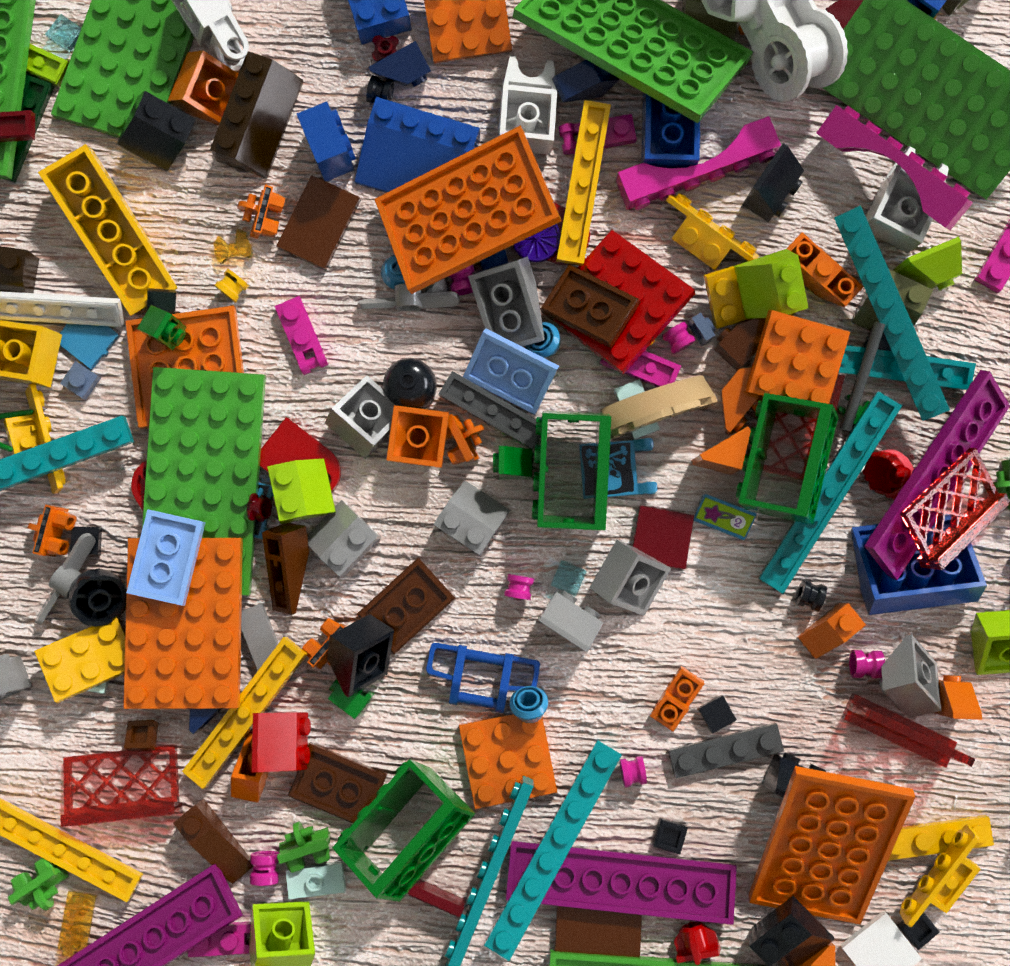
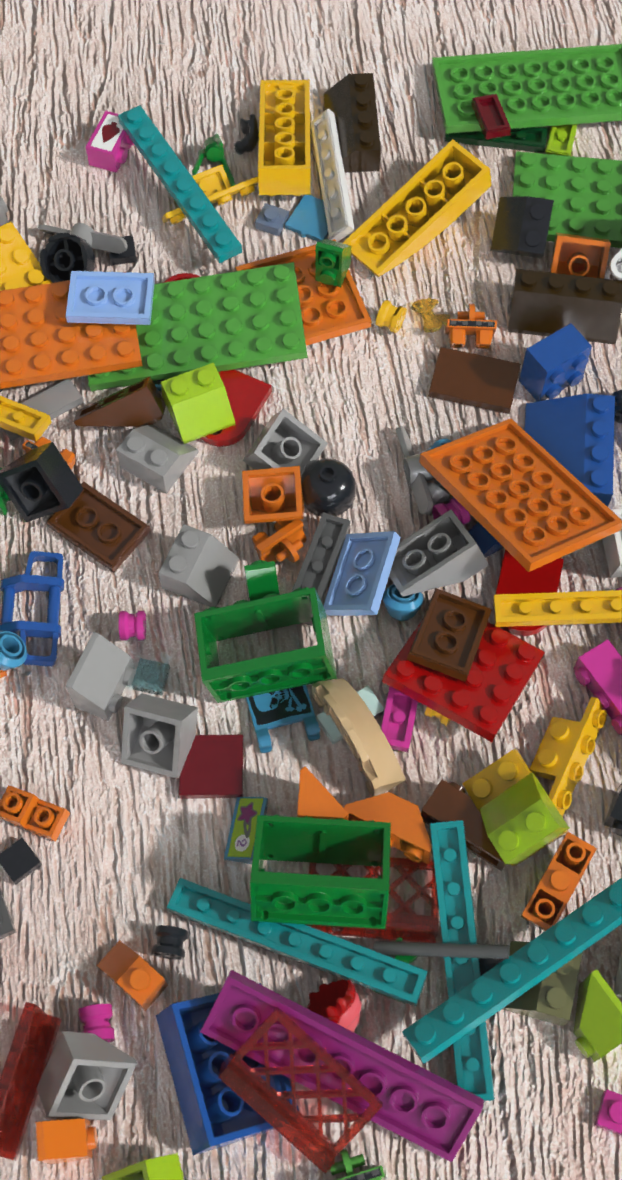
camera: 80 degrees right, 20 degrees down
orange hips [27,504,77,557] -> none
clear light blue tile [45,14,81,53] -> none
black tile [146,288,176,314] -> none
dark red plate [247,493,272,522] -> none
dark pink plate [274,296,329,375] -> none
dark purple wheel [513,224,561,262] -> none
dark pink wheel [662,321,696,354] -> none
sand blue plate [688,313,716,346] -> none
orange plate [745,310,850,404] -> none

